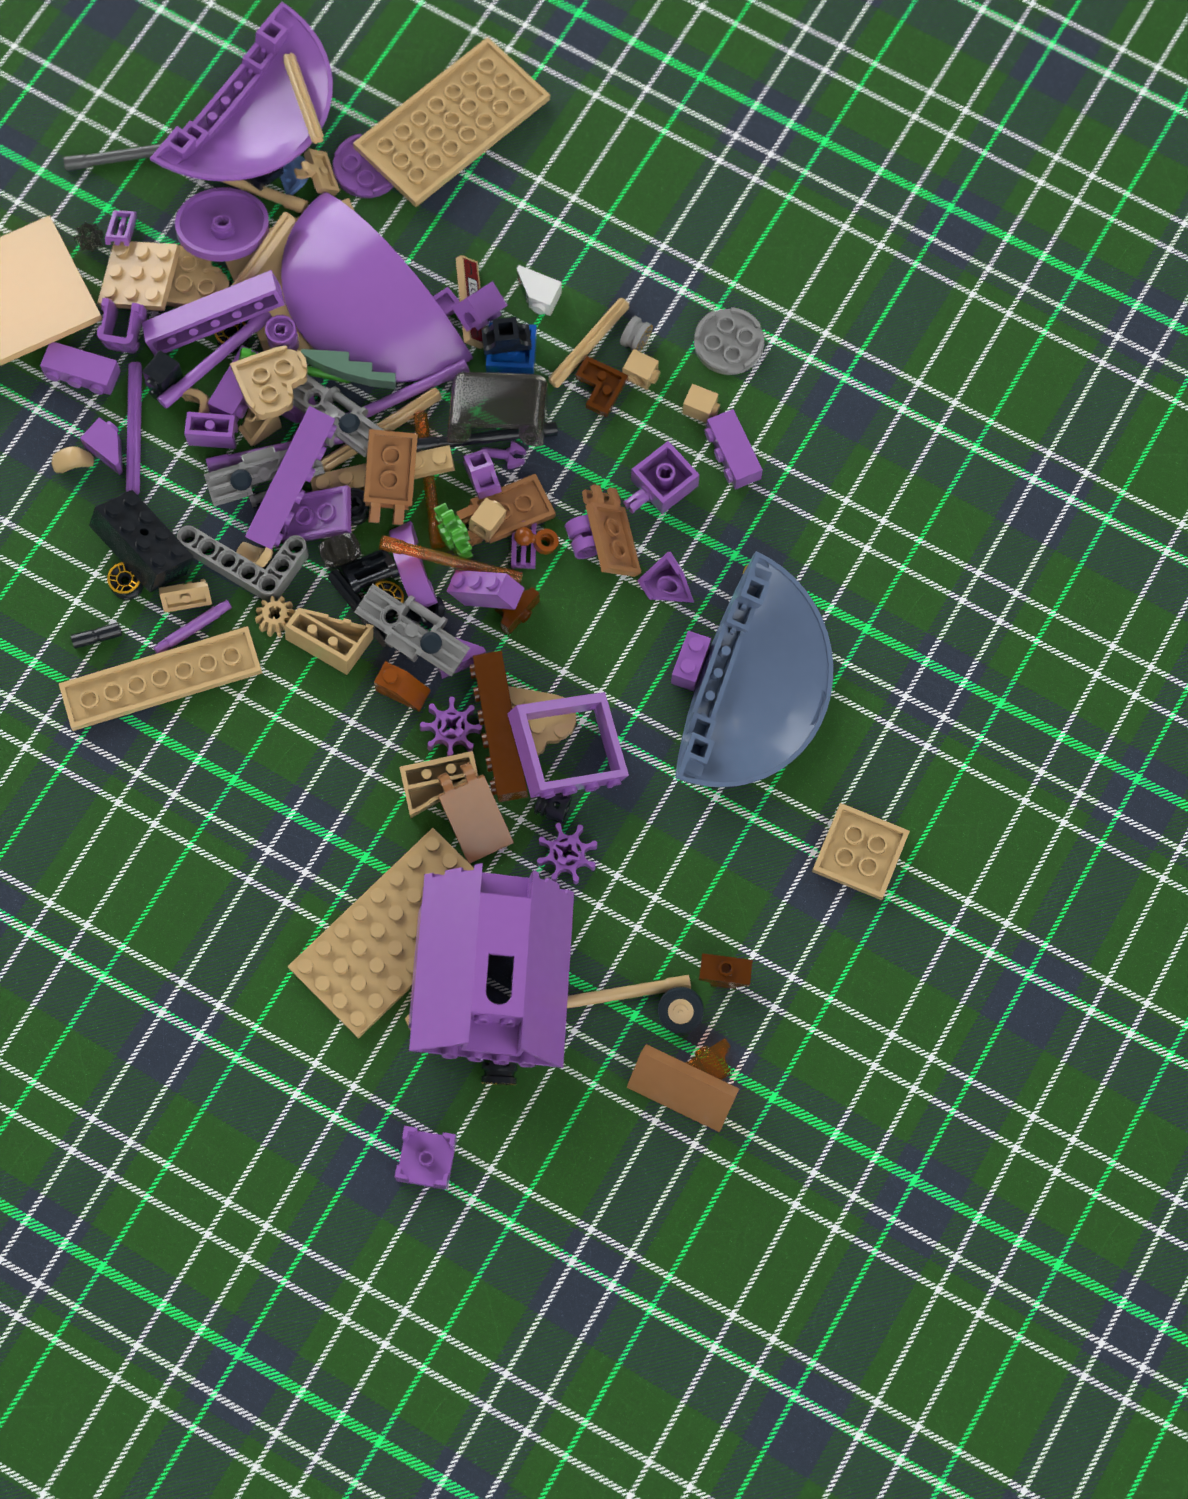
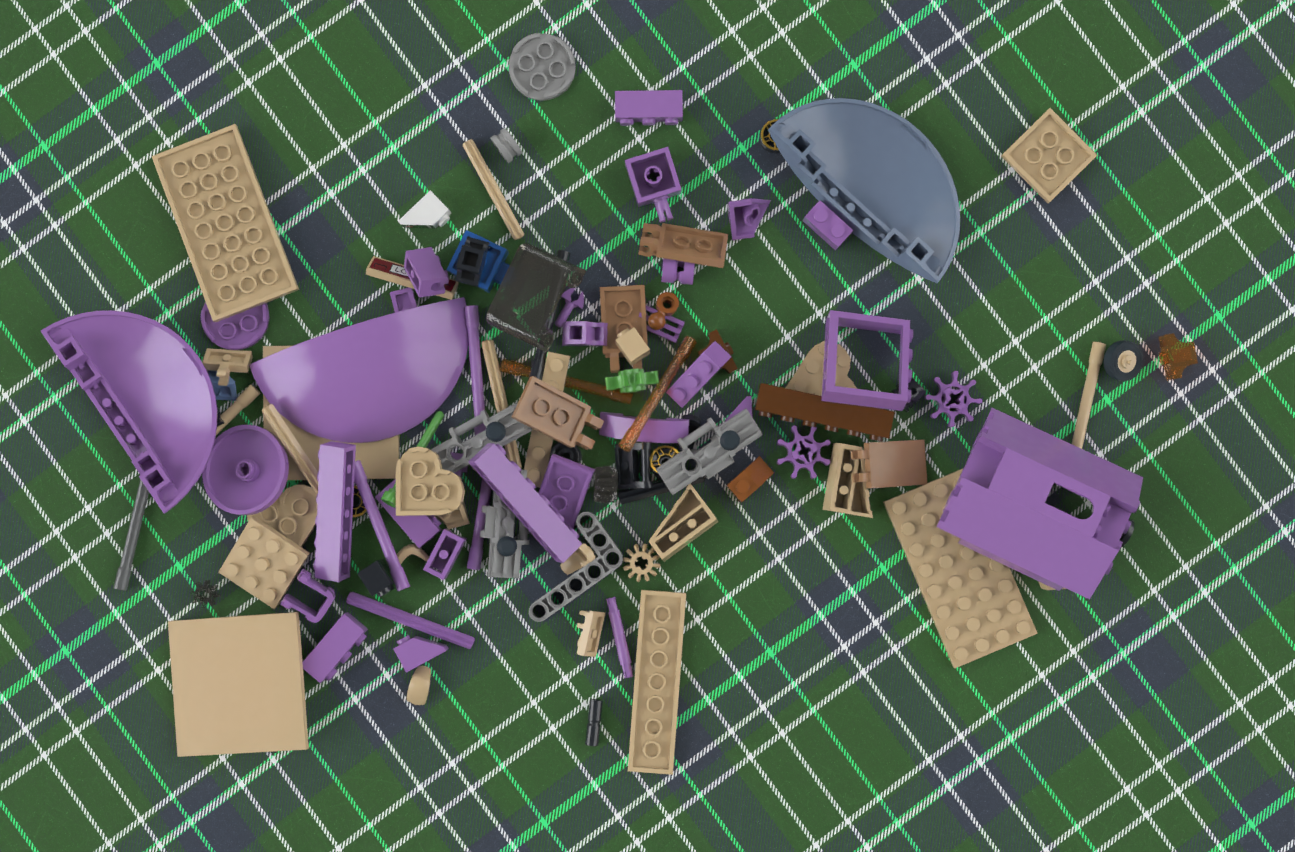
camera: 65 degrees left, 15 degrees up
black brick [89,490,194,593] -> none
medium lavender tile [105,210,137,246] -> none
black wheel [107,562,144,600] -> none
medium lavender wheel [265,315,299,351] -> none
tan axle [283,53,324,144] -> none
sand green slope [301,349,396,390] -> none
medium lavender panel [395,1126,457,1190] -> none
reddish brown plate [576,356,628,418] -> none
tan brick [622,349,660,390] -> none
medium nougat slope [627,1044,739,1132] -> none
tan brick [682,384,721,423] -> none
reddish brown brick [699,953,753,989] -> none

